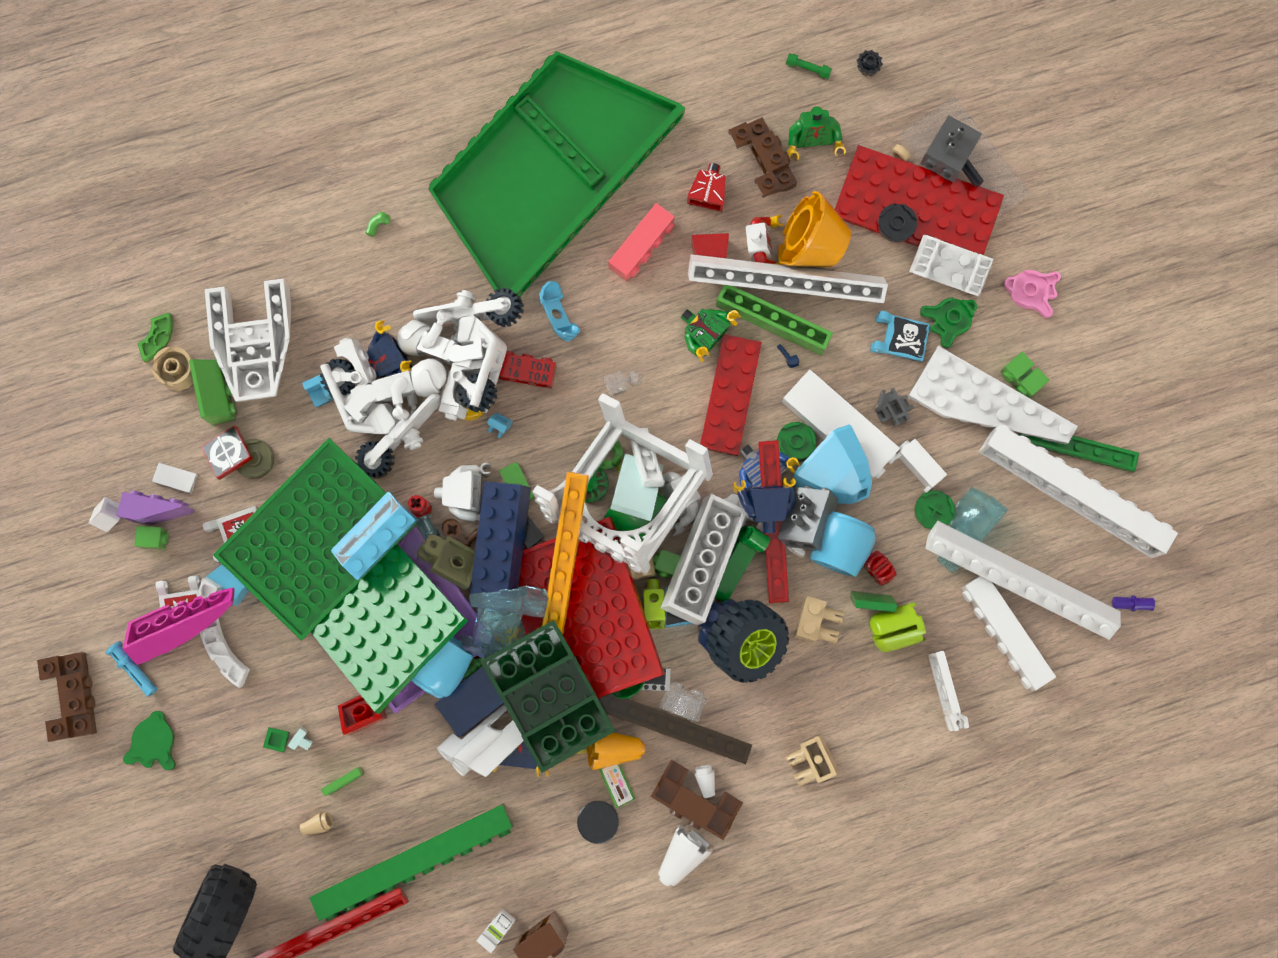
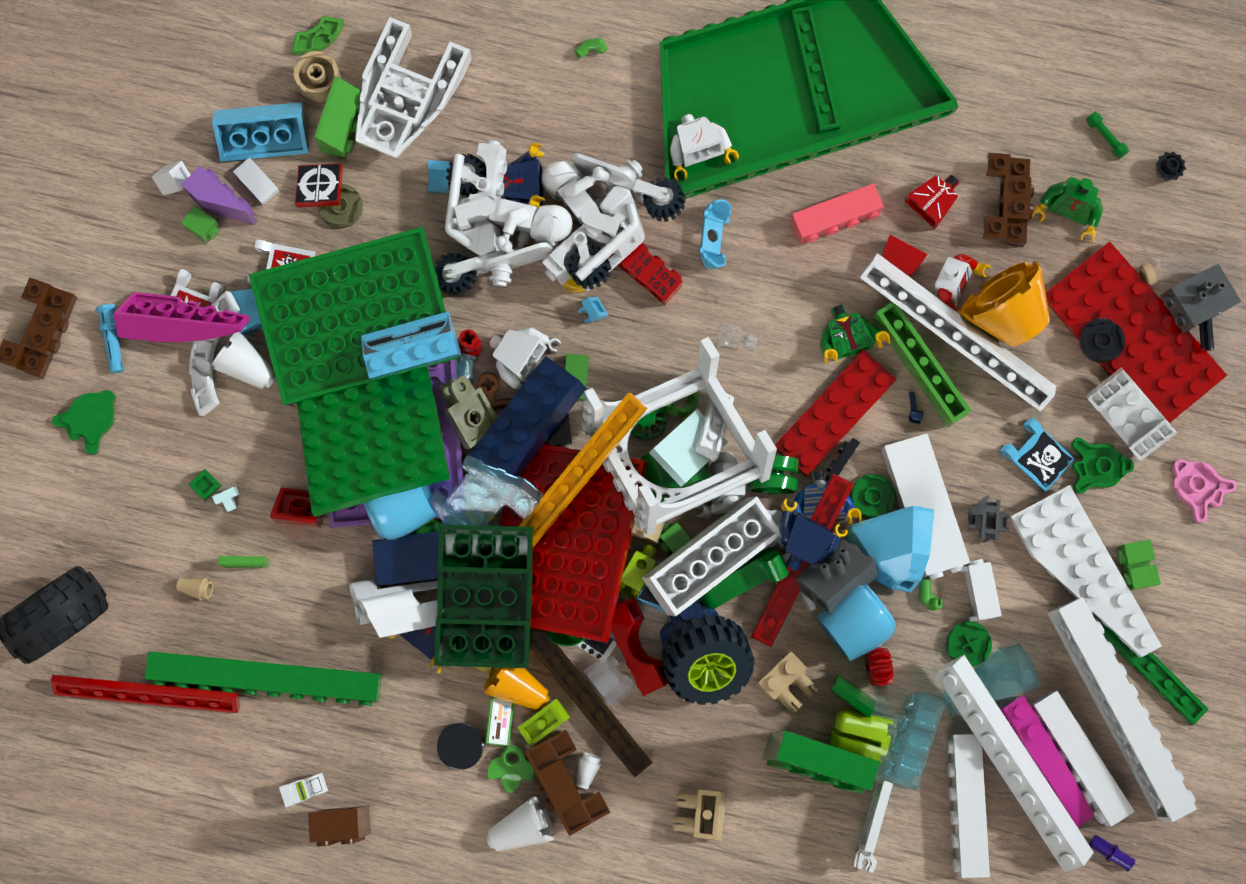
camera: 25 degrees right, 0 degrees up
none -> white cone [211,332,276,390]
none -> medium azure slope [212,102,309,162]
none -> bright green plate [487,746,534,793]
none -> lime plate [517,699,571,747]
none -> red arch [611,598,669,696]
none -> white torso [670,114,739,182]
none -> green wheel [748,455,798,495]
none -> green brick [762,731,880,794]
none -> black plate [826,438,860,481]
none -> clear light blue brick [881,691,946,791]
none -> bright green arm [919,580,943,611]
none -> dark pink wedge [999,696,1094,827]
none -> white brick [1030,691,1135,827]

